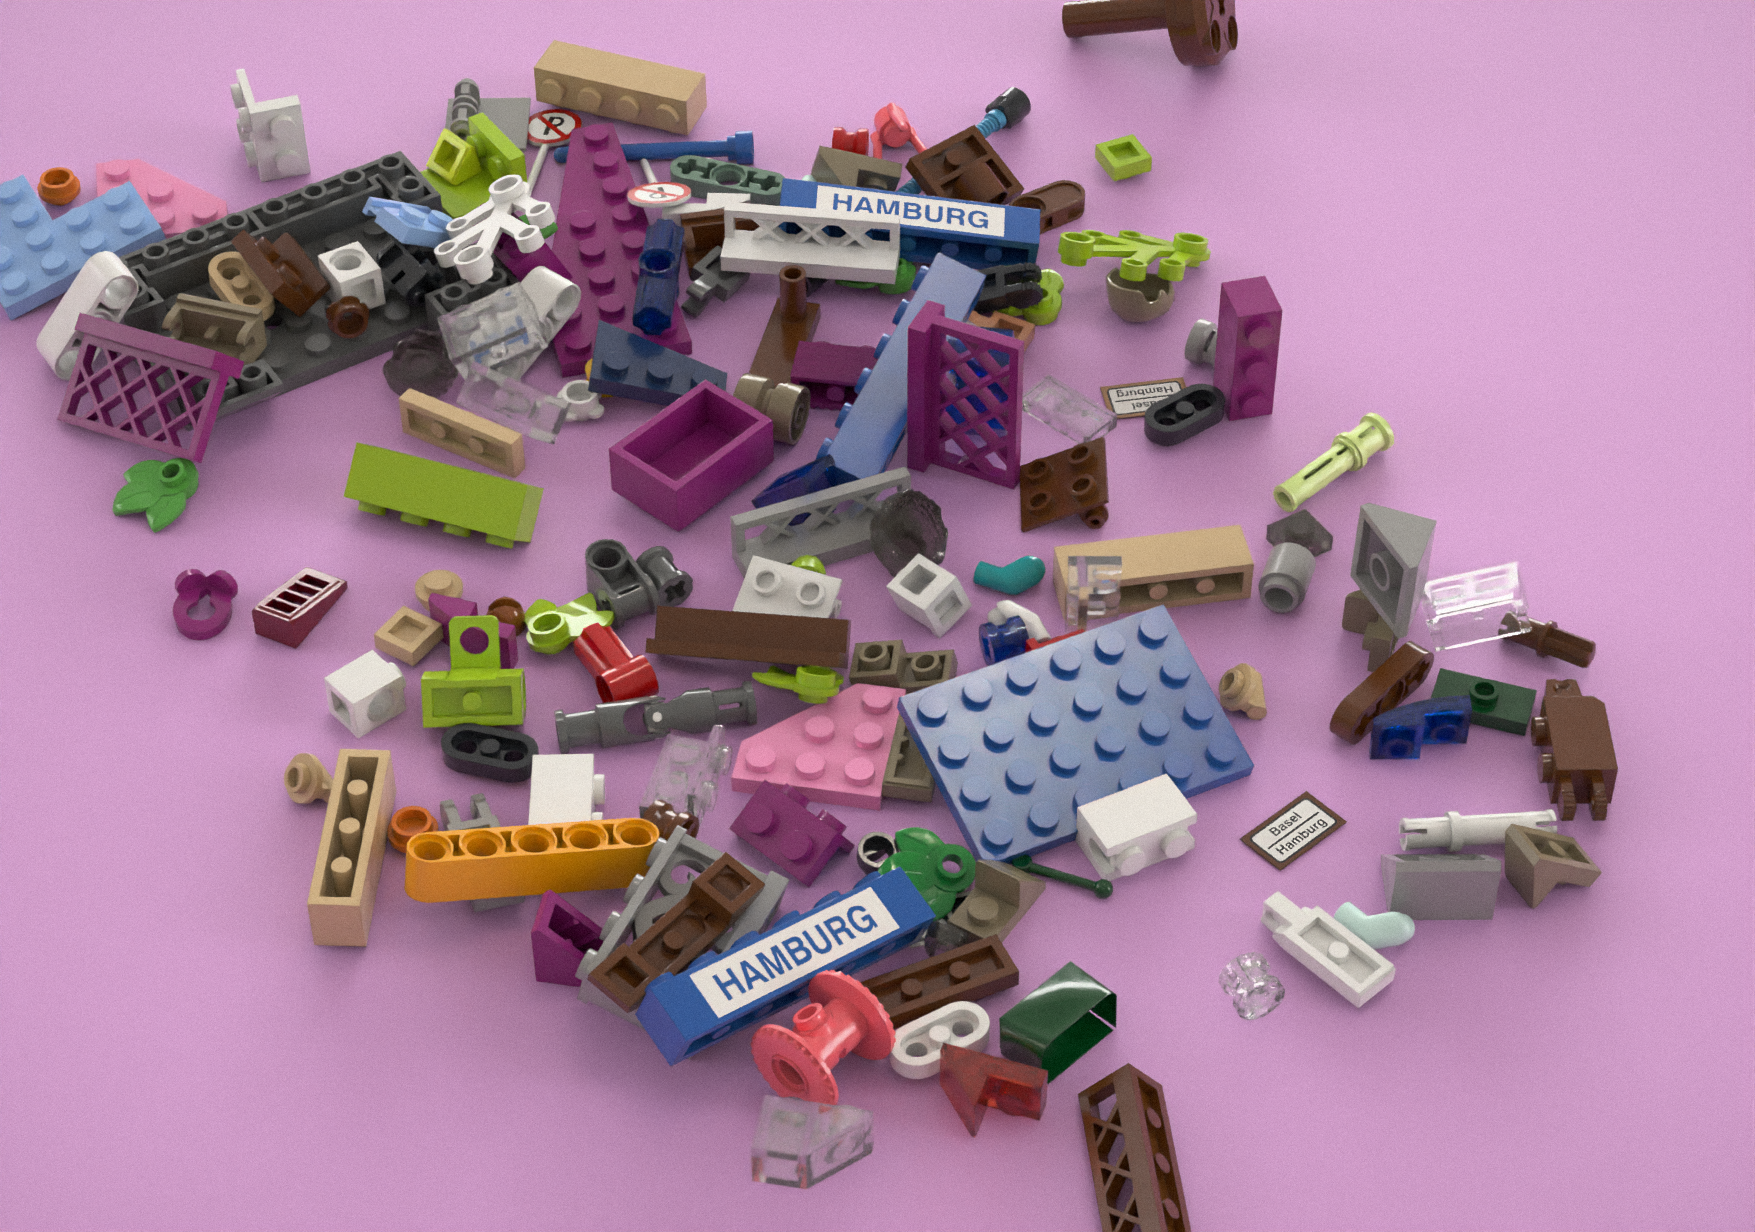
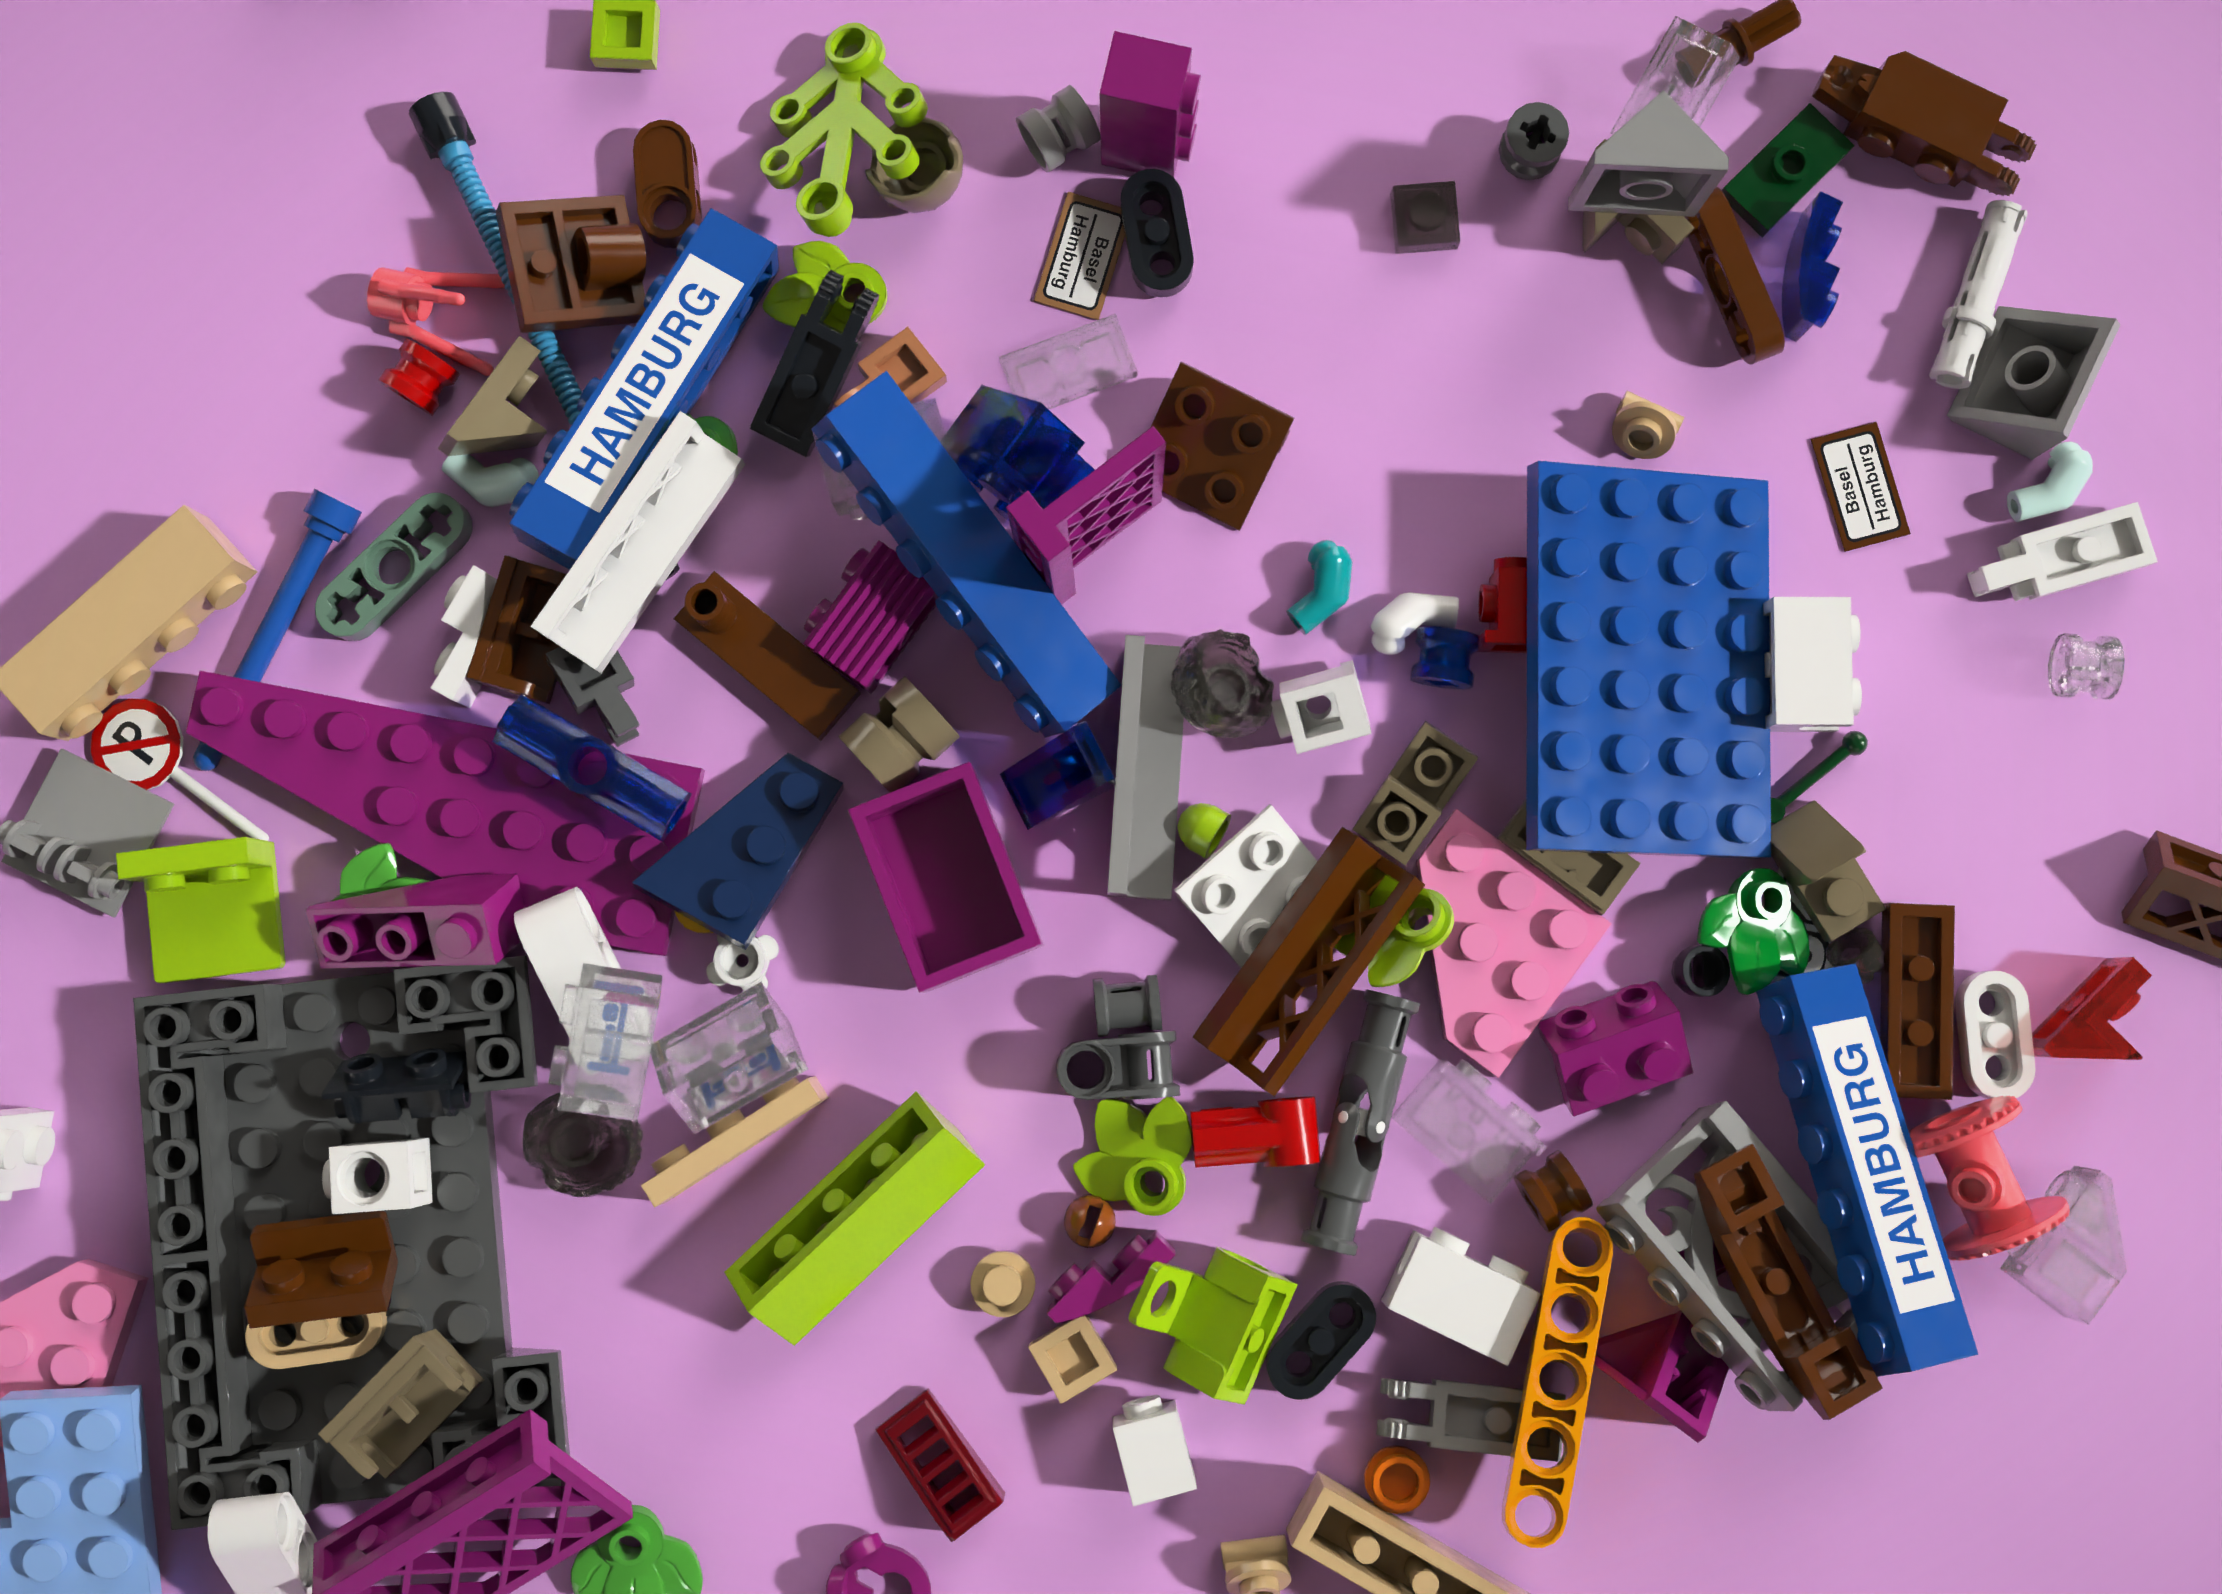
camera: 60 degrees left, 40 degrees up
reddish brown plate [326,296,369,338] -> none
light blue plate [362,197,453,248] -> none
neon yellow slope [426,128,482,185] -> none
white plant [434,175,555,284] -> none
white piece [627,158,691,208] -> none
dark green piece [999,961,1117,1085] -> none
tan brick [1053,525,1254,620] -> none
clear hinge [1065,556,1122,634] -> none
light grey brick [1258,543,1316,613] -> none
yellowish green pin [1273,412,1394,512] -> none
dark tan slope [1505,823,1602,909] -> none

